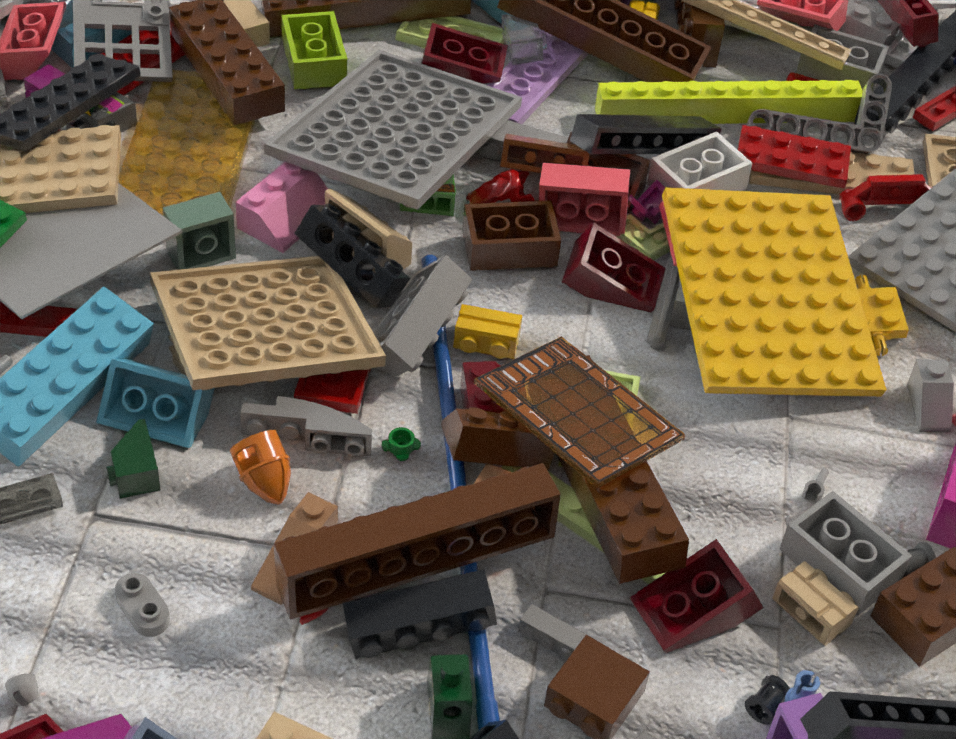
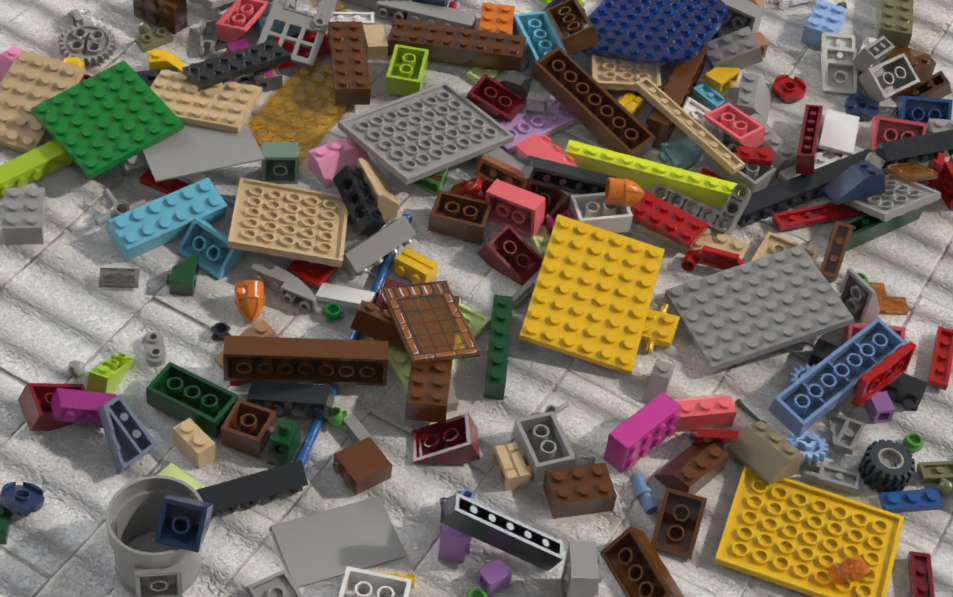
camera: 20 degrees right, 0 degrees up
none -> lime slope [86,353,134,394]
none -> dark green brick [146,361,239,438]
none -> black plate [211,322,231,341]
none -> reddish brown brick [221,399,276,457]
none -> white tile [315,283,376,308]
none -> bright green plate [324,407,347,427]
none -> dark green brick [483,295,513,400]
none -> dark grey slope [498,70,537,99]
none -> coral slope [514,134,578,167]
none -> orange helmet [605,177,645,207]
none -> clear light blue slope [658,137,705,170]
none -> red plate [736,145,773,166]

